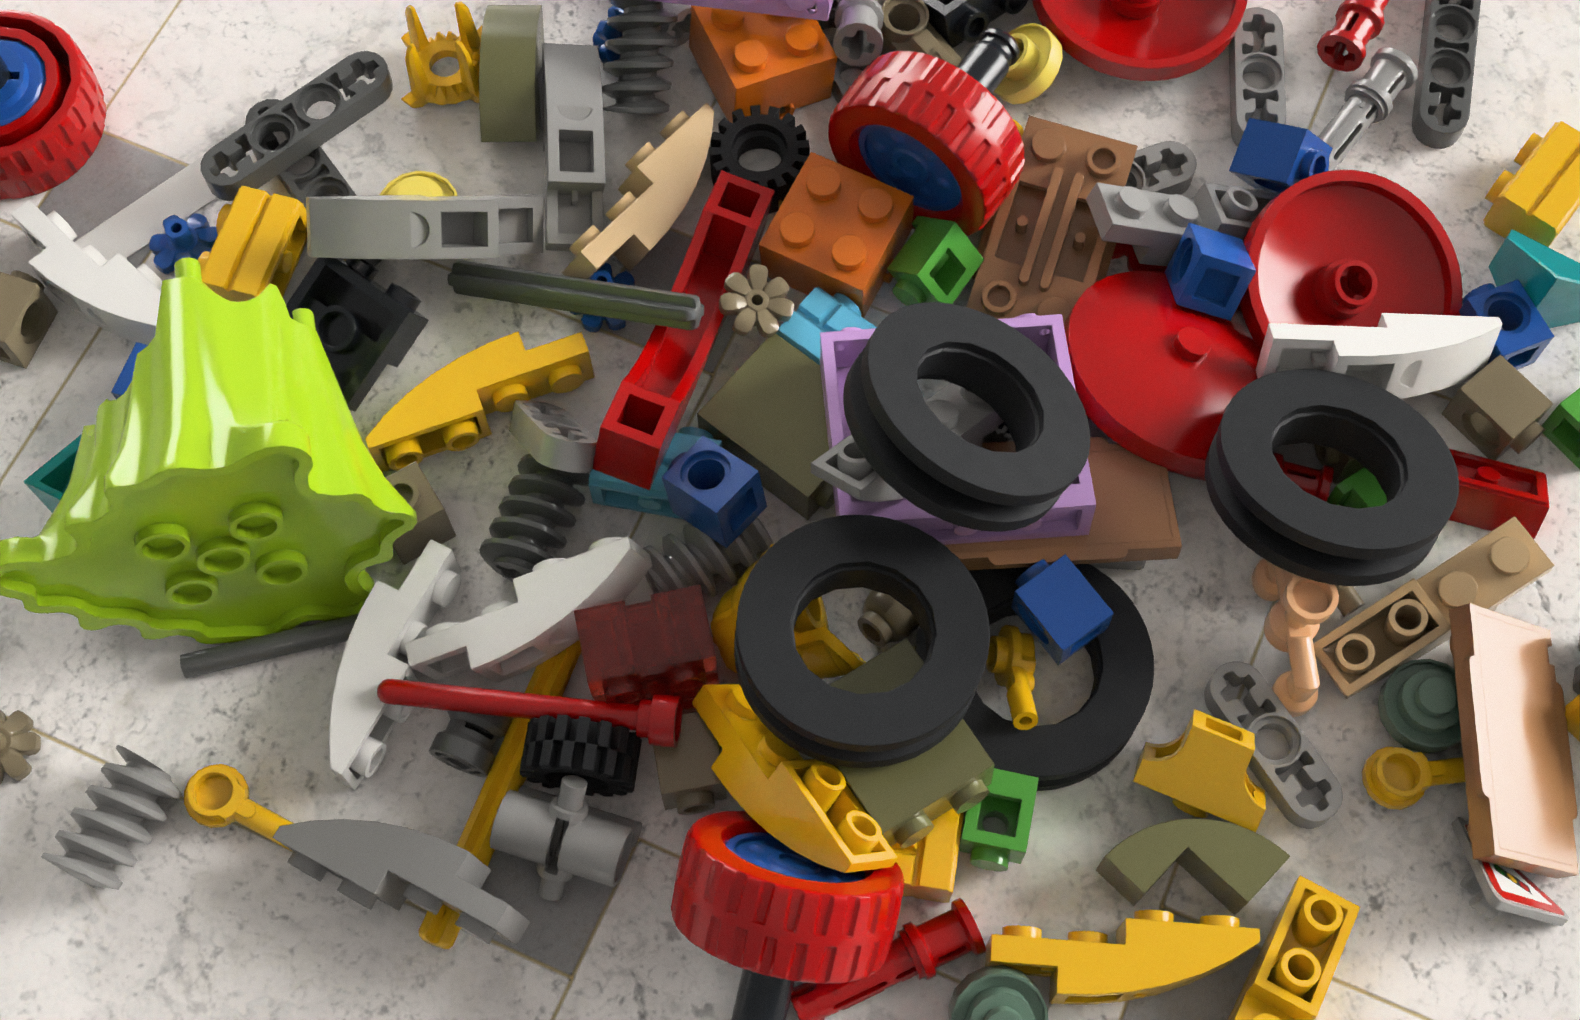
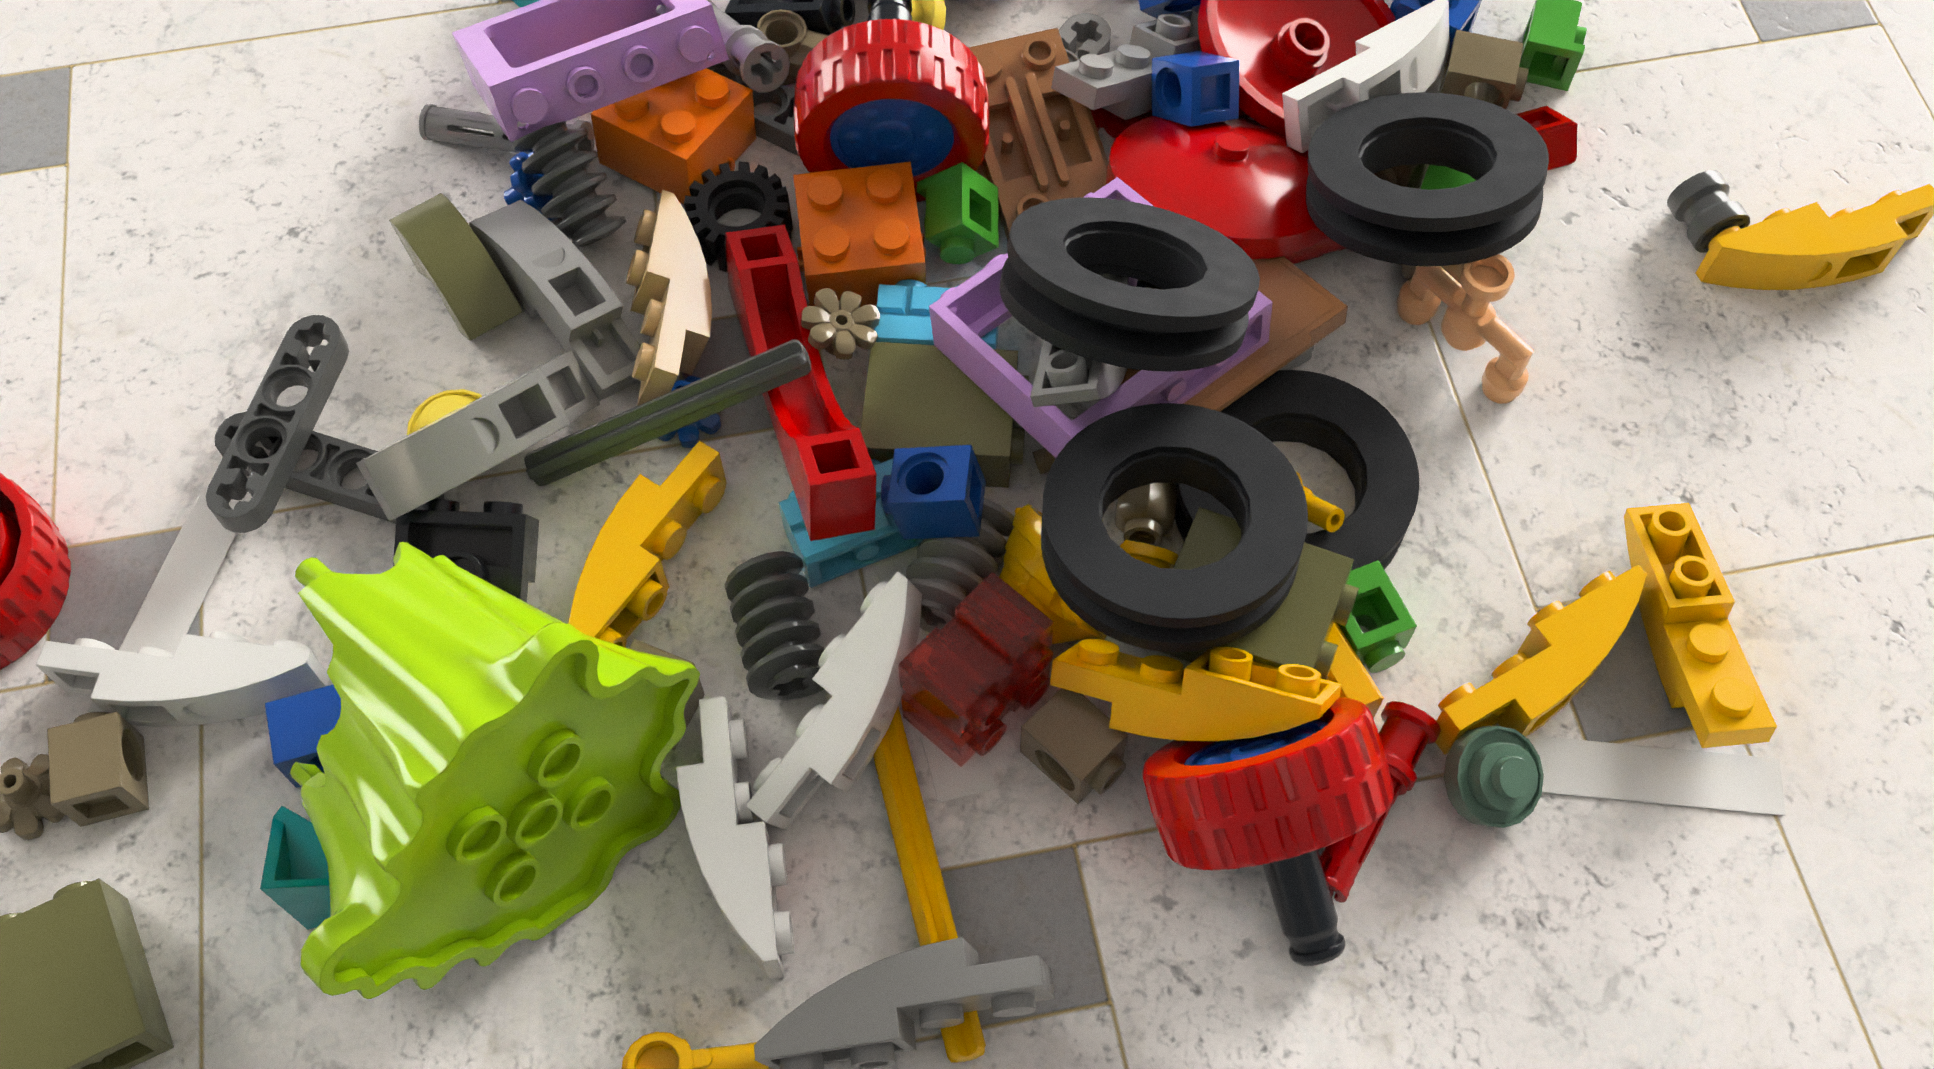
camera: 35 degrees left, 5 degrees down
blue plant [149,213,218,274] -> none
dark grey piece [180,613,359,679] -> none
yellow brick [198,186,307,302] -> none
red piece [377,679,683,748] -> none
yellow piece [401,1,482,108] -> none
dark grey wheel [429,711,513,777] -> none
light grey pin [490,775,642,901] -> none
light grey beam [509,400,597,473] -> none
black tyre [519,714,642,797] -> none
blue brick [1011,554,1114,665] -> none
olive brick [1096,818,1290,915] -> none
yellow brick [1133,709,1266,832] -> none
light grey beam [1204,661,1343,829] -> none
tan slope [1313,516,1555,699] -> none
yellow plate [1362,746,1465,810] -> none
sand green plate [1377,659,1461,753] -> none
piece [1449,603,1579,879] -> none
piece [1451,817,1569,926] -> none

